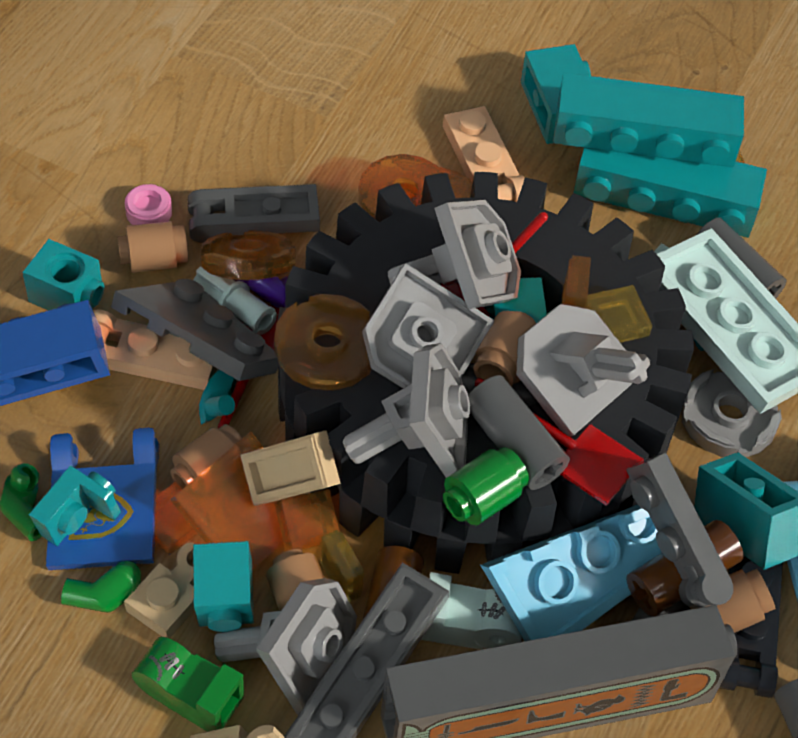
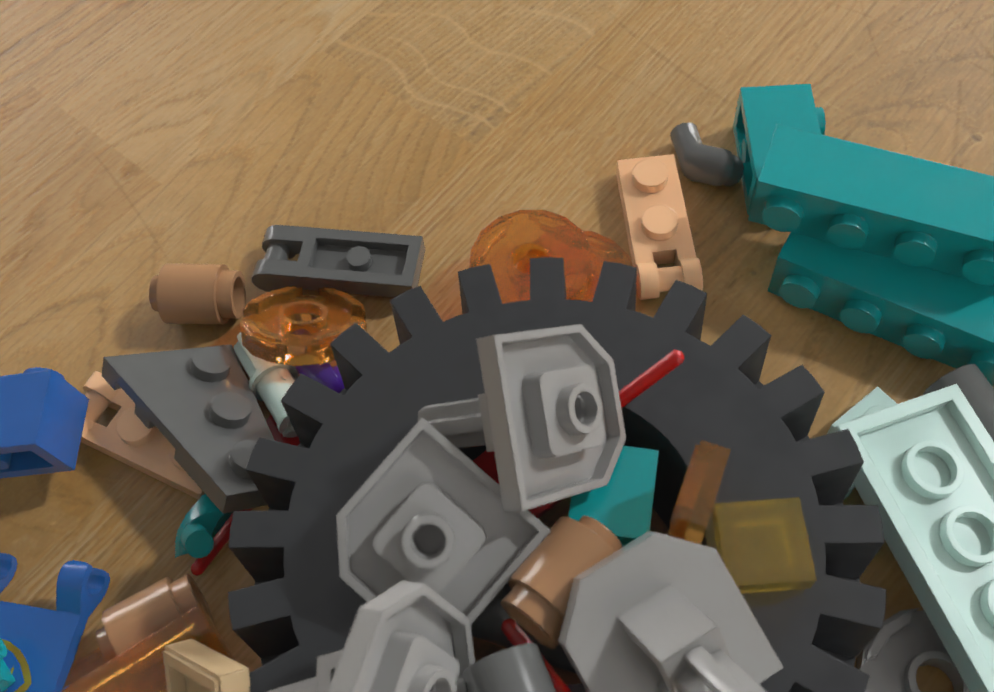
camera: 25 degrees right, 5 degrees up
teal brick [22,239,105,310] -> none
bright pink tile [125,184,172,225] -> none
clear orange tile [274,294,372,390] -> none
none -> dark grey arm [670,123,744,187]

